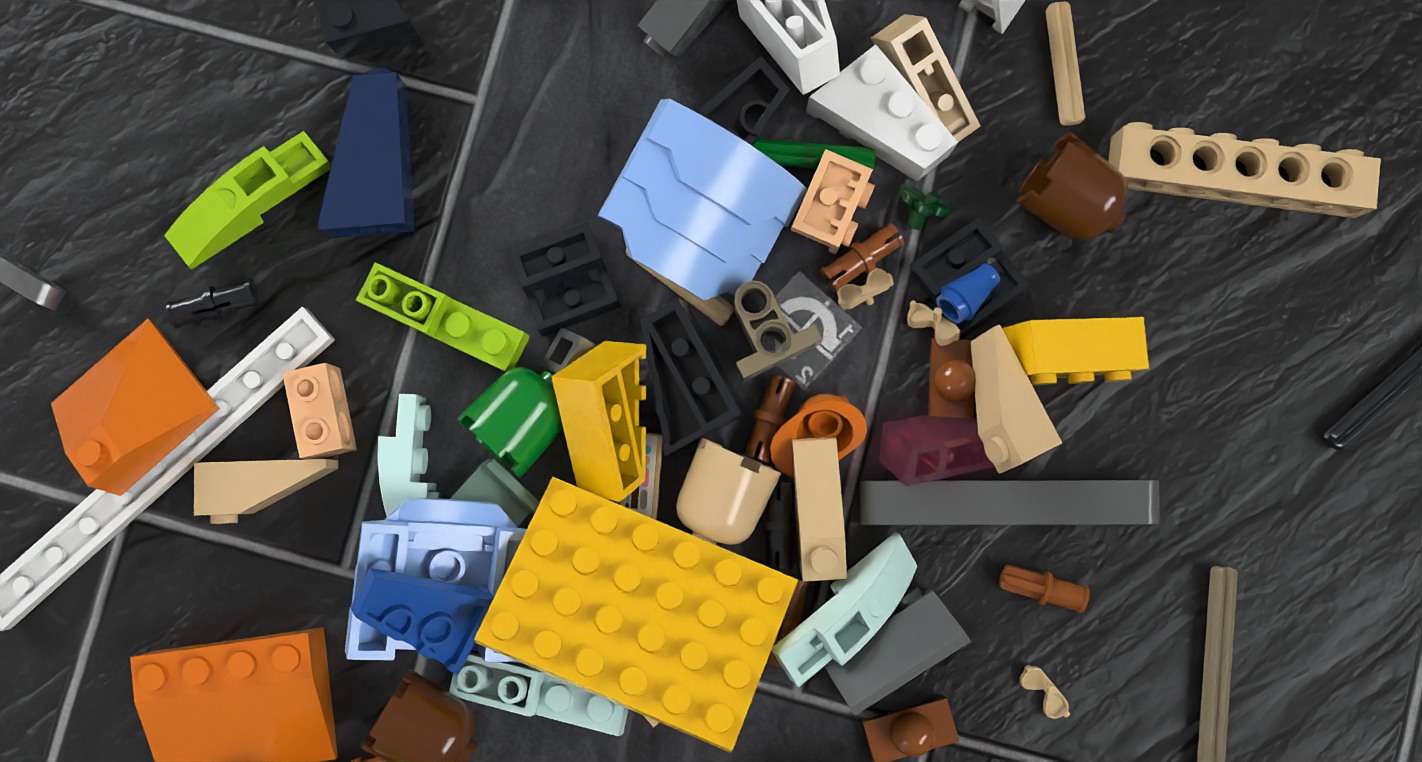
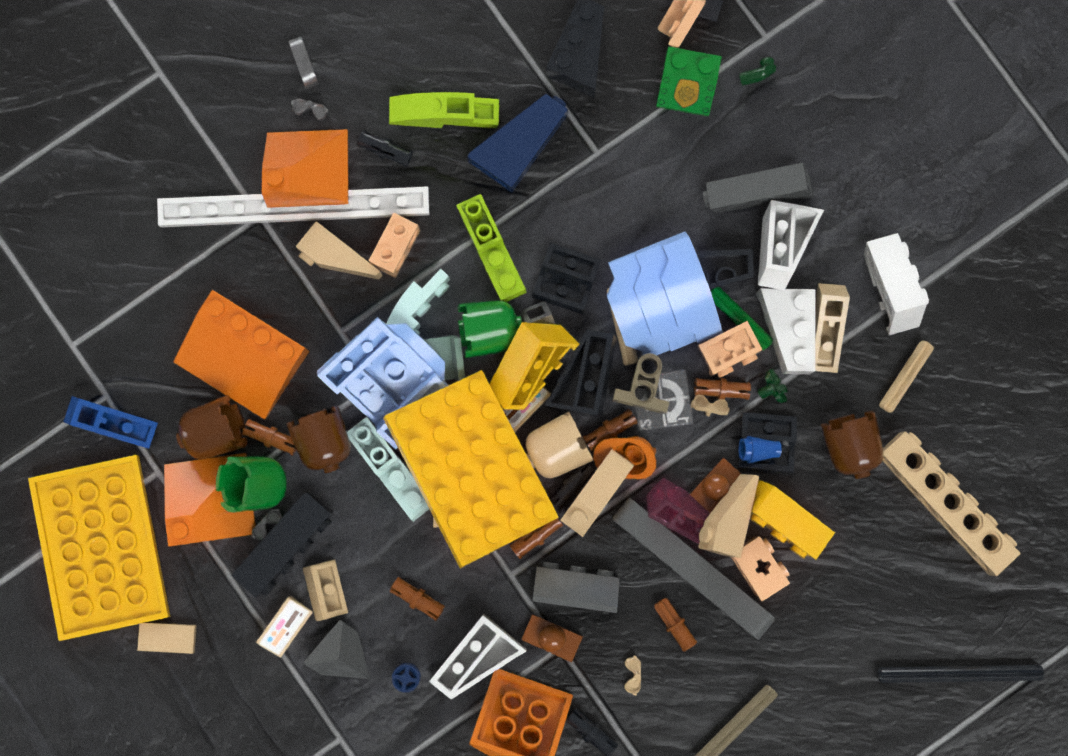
camera: 35 degrees right, 0 degrees up
blue wing [350,568,494,675] -> none
light aqua slope [771,532,917,687] -> none
tan piece [907,300,960,346] -> none
none -> flat silver piece [291,99,329,121]
none -> light nougat brick [731,536,790,601]

